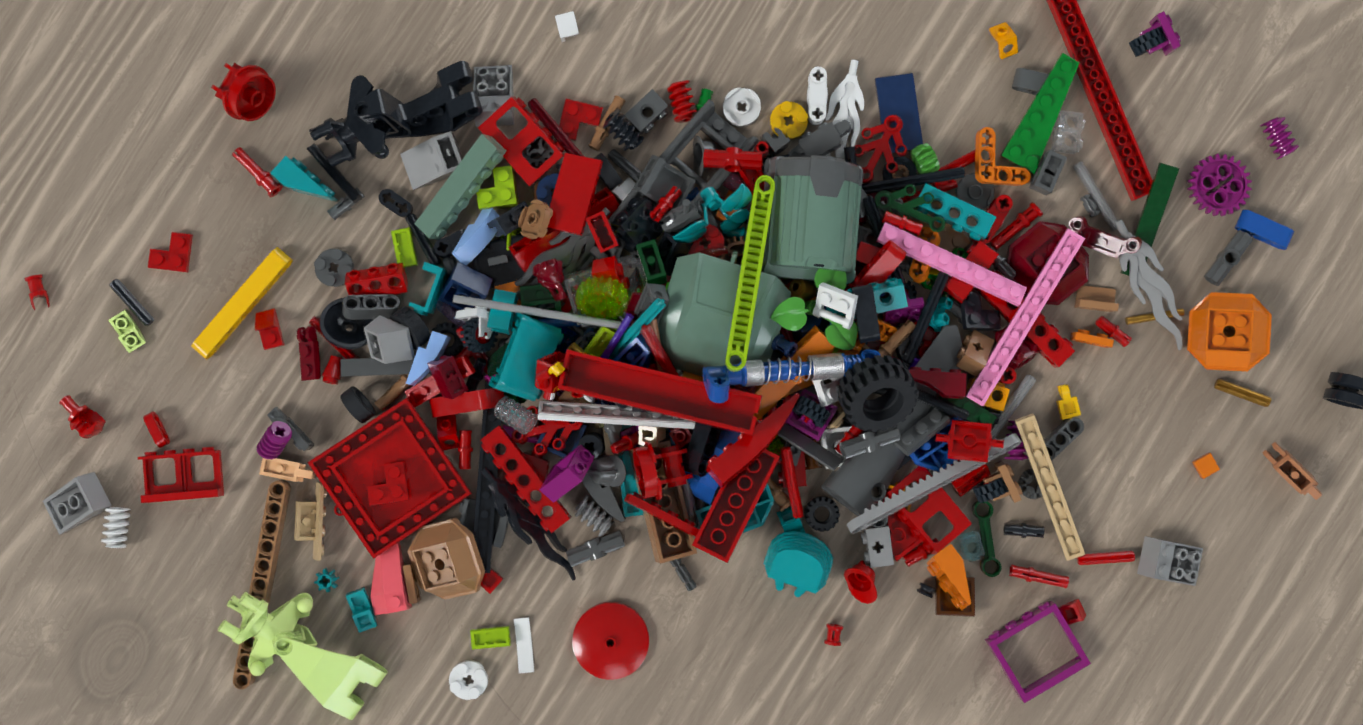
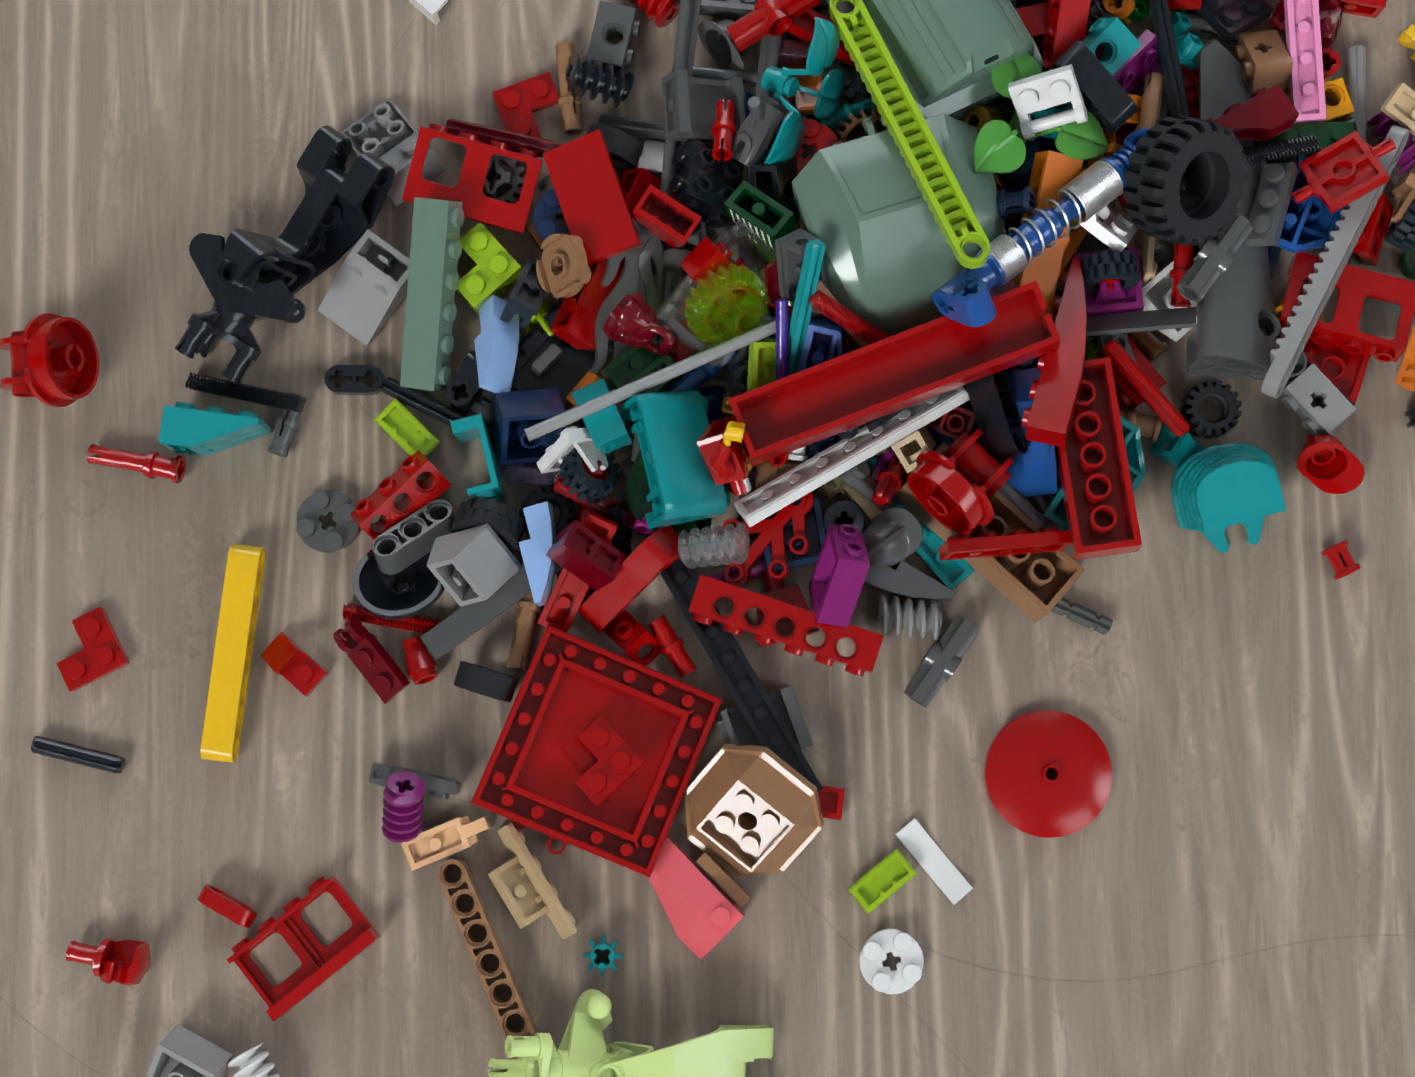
camera: 35 degrees left, 5 degrees down
yellowish green slope [108,309,146,353] -> none
teal slope [345,587,378,633] -> none
black piece [480,467,576,581] -> none
red pin [903,538,939,567] -> none

